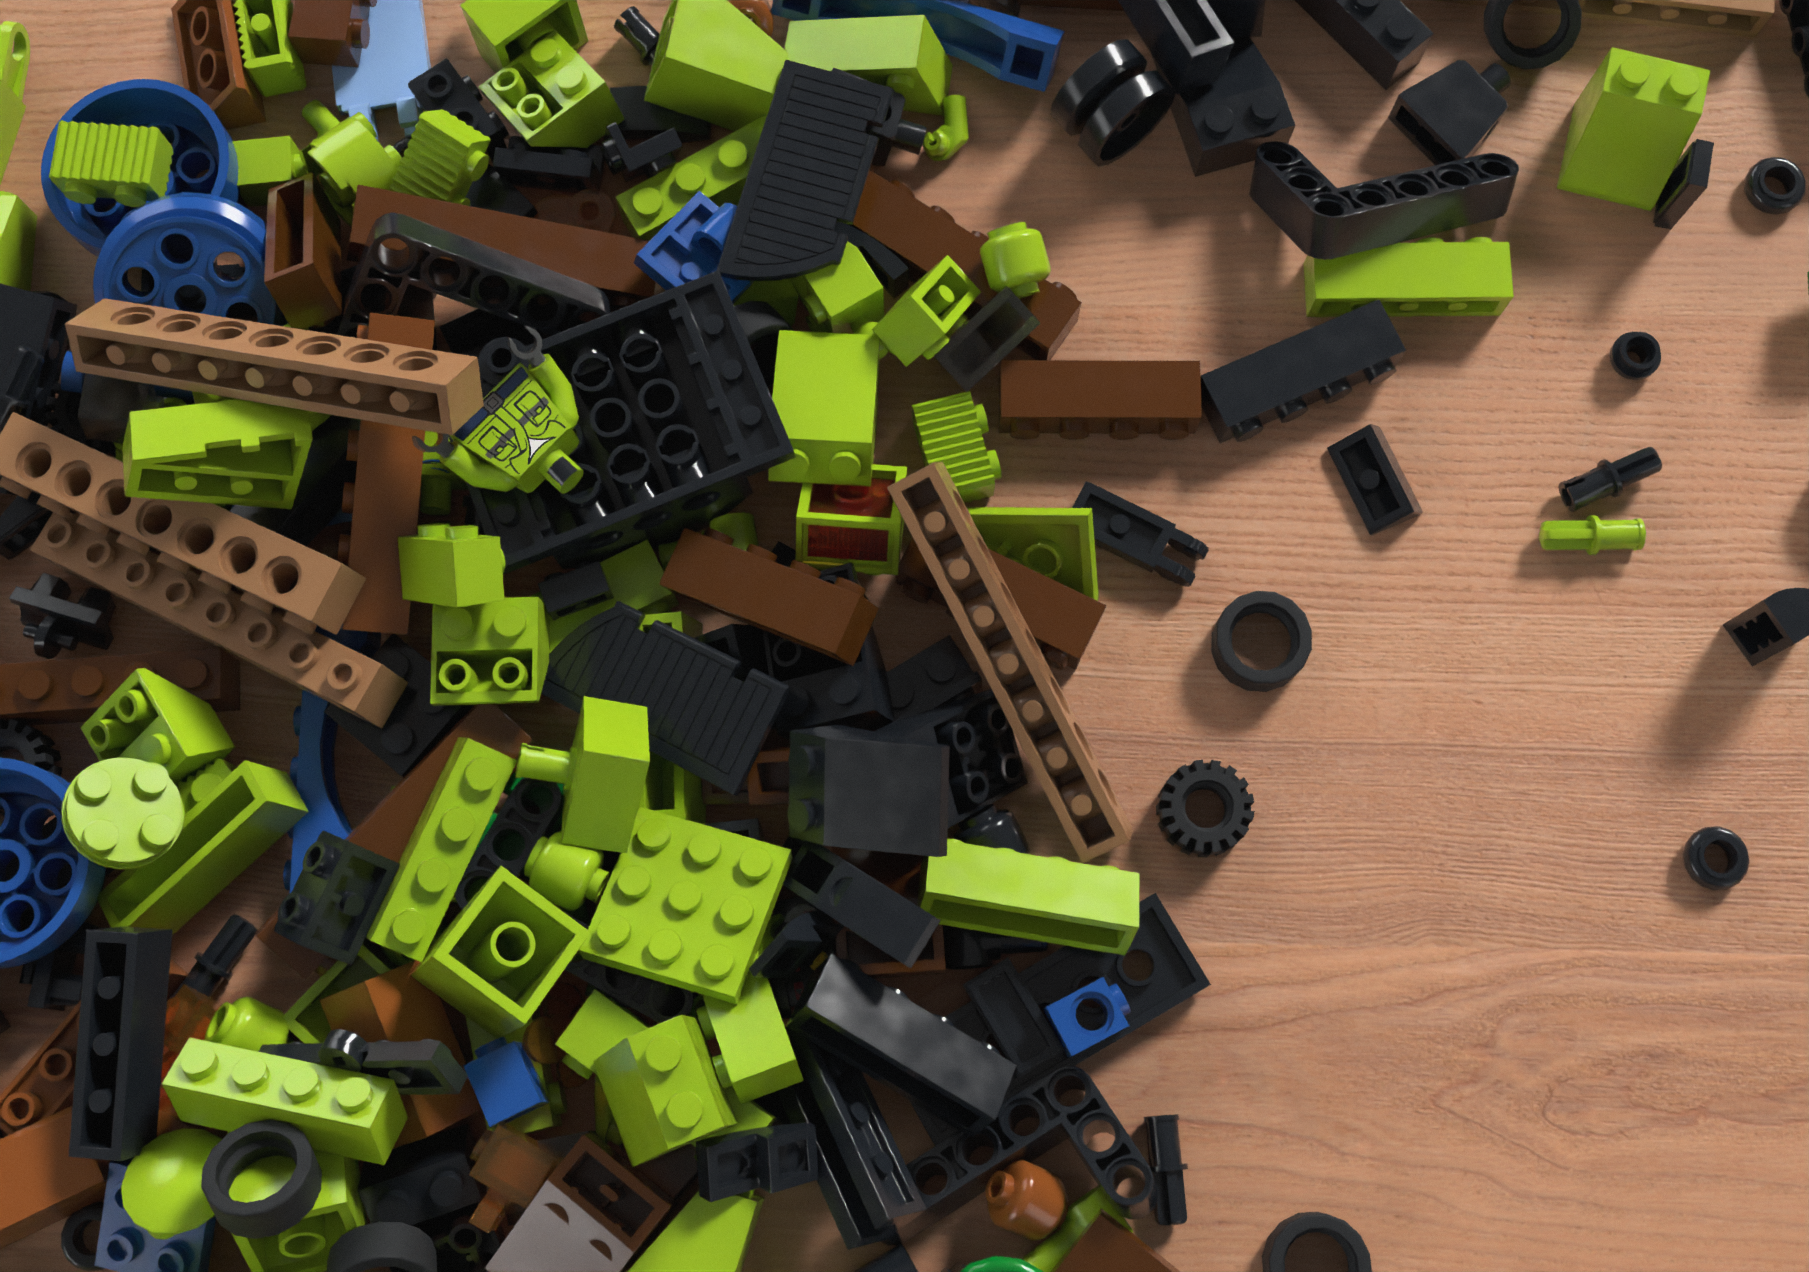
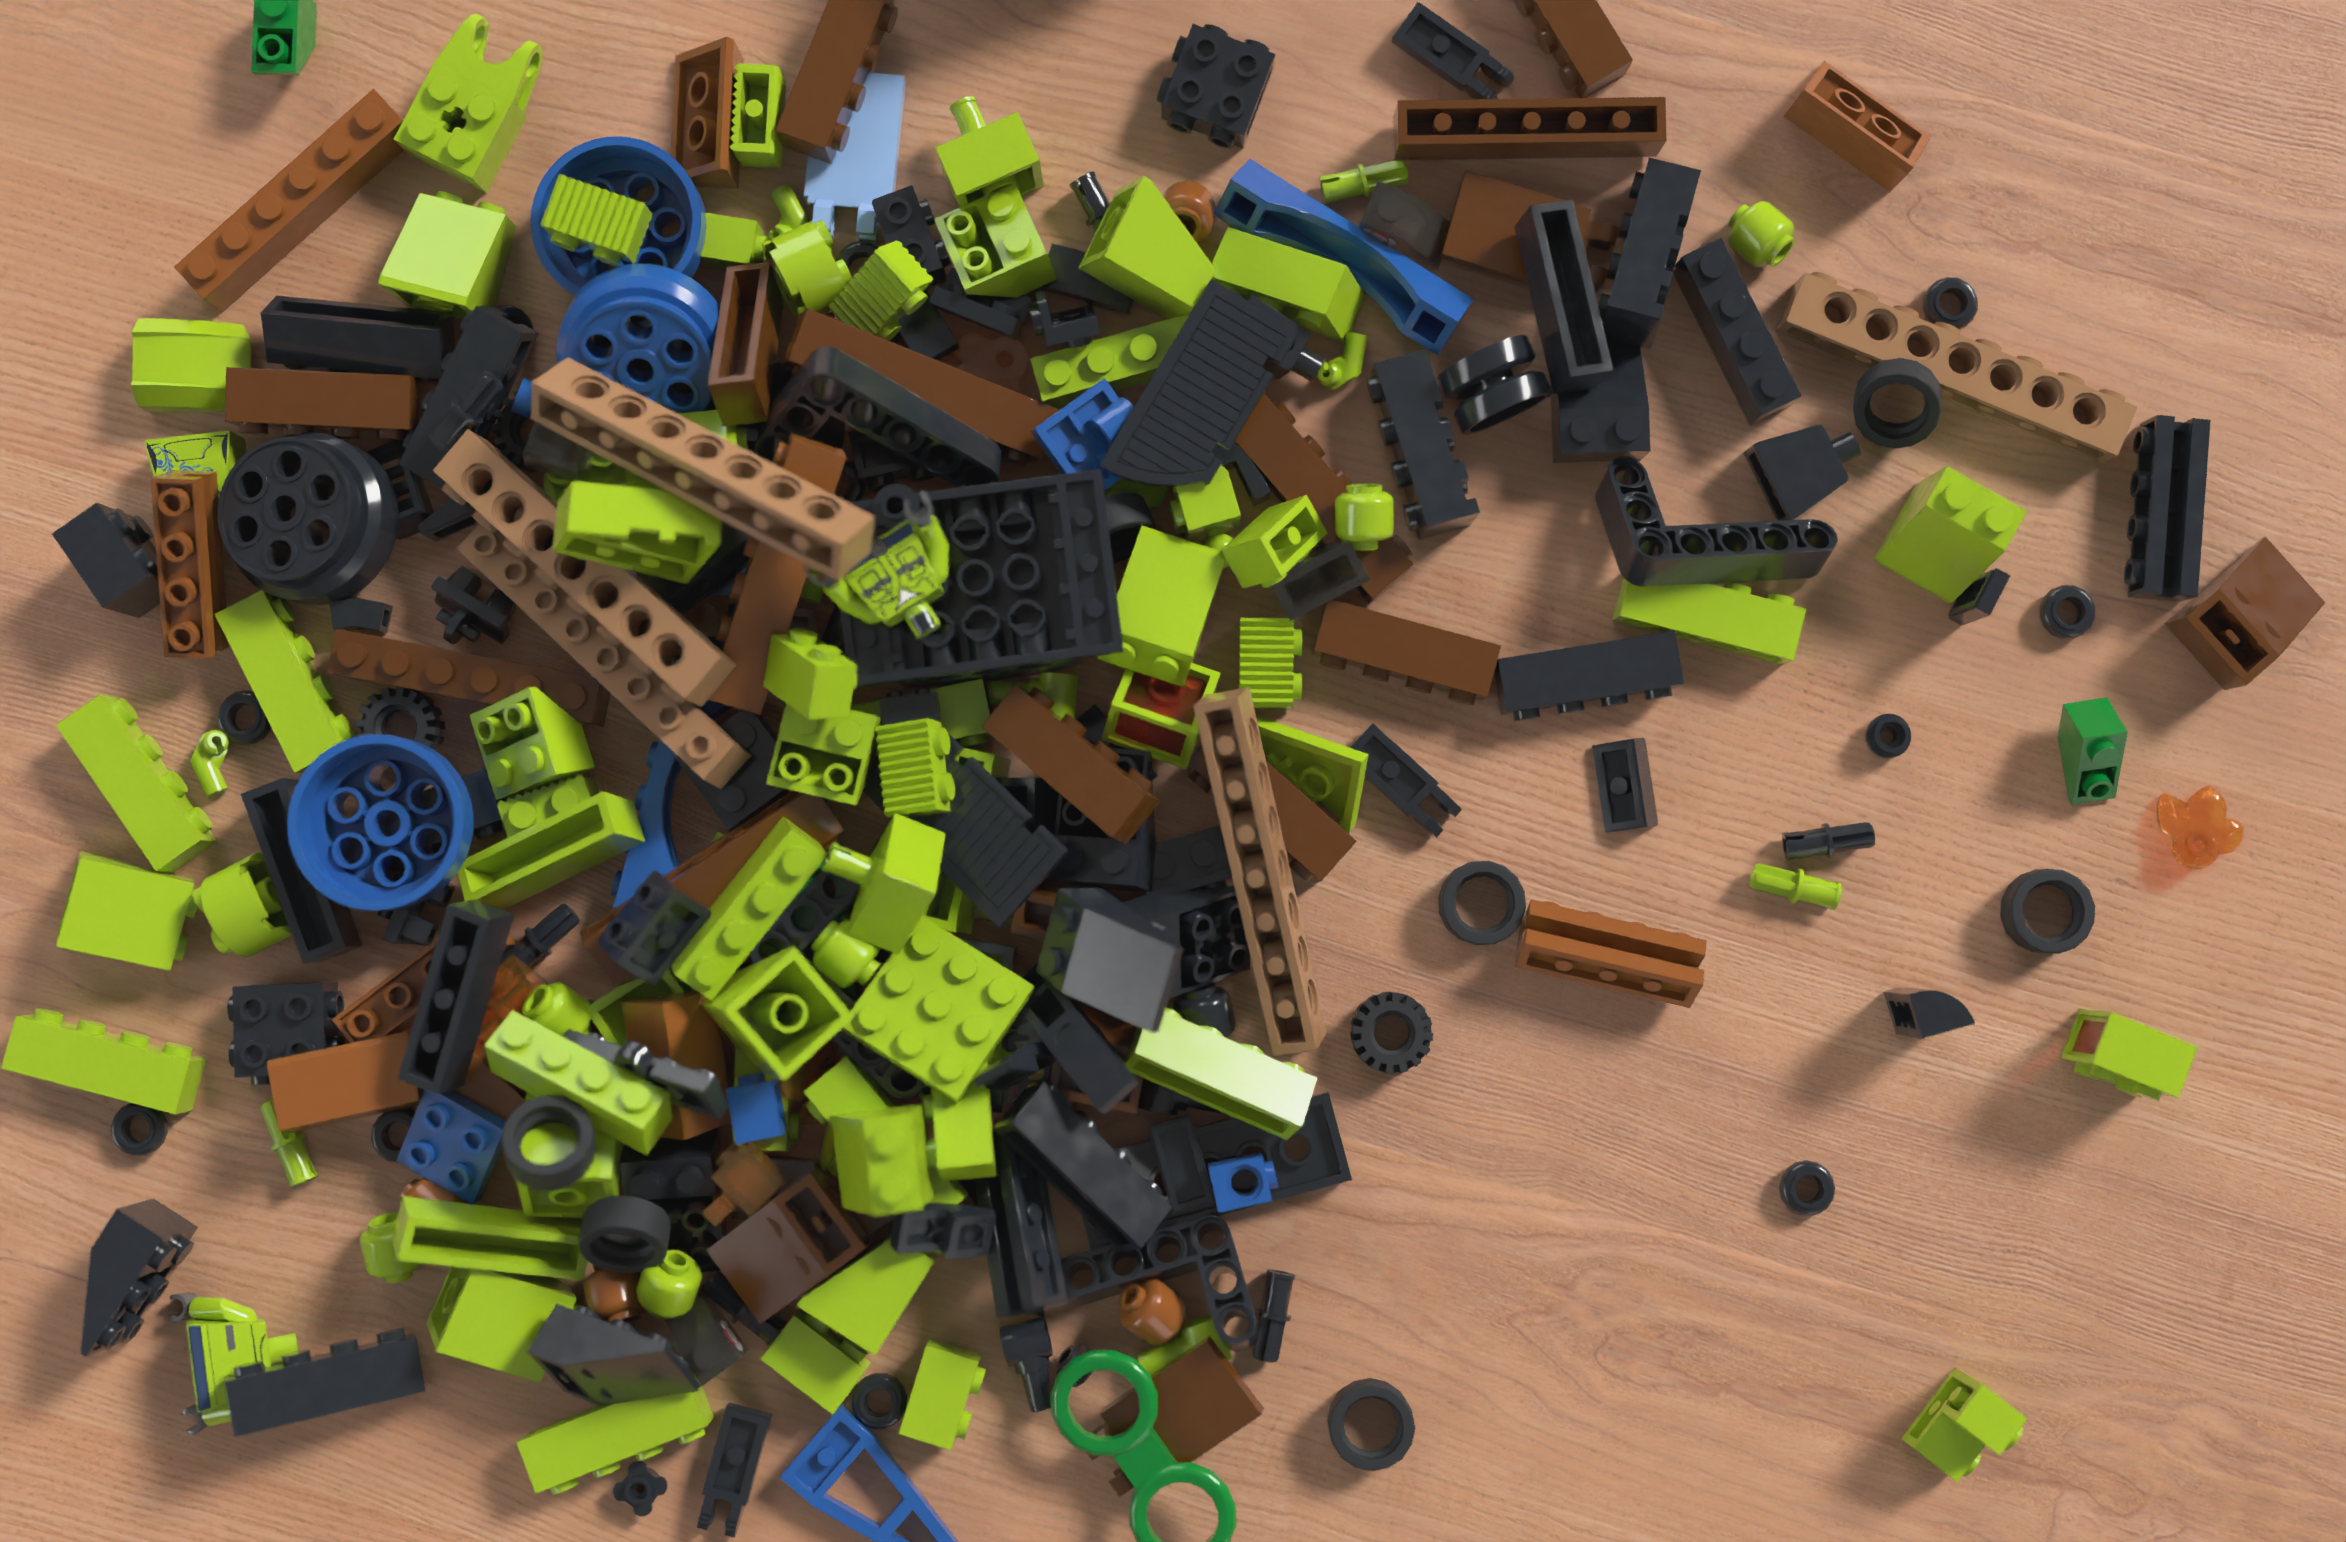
camera: 15 degrees right, 10 degrees up
lime piece [61,758,184,869] -> none
lime dish [121,1128,229,1240] -> none
none -> lime brick [875,718,955,818]
none -> black wedge [1366,349,1480,540]
none -> dark orange brick [1515,899,1707,1008]

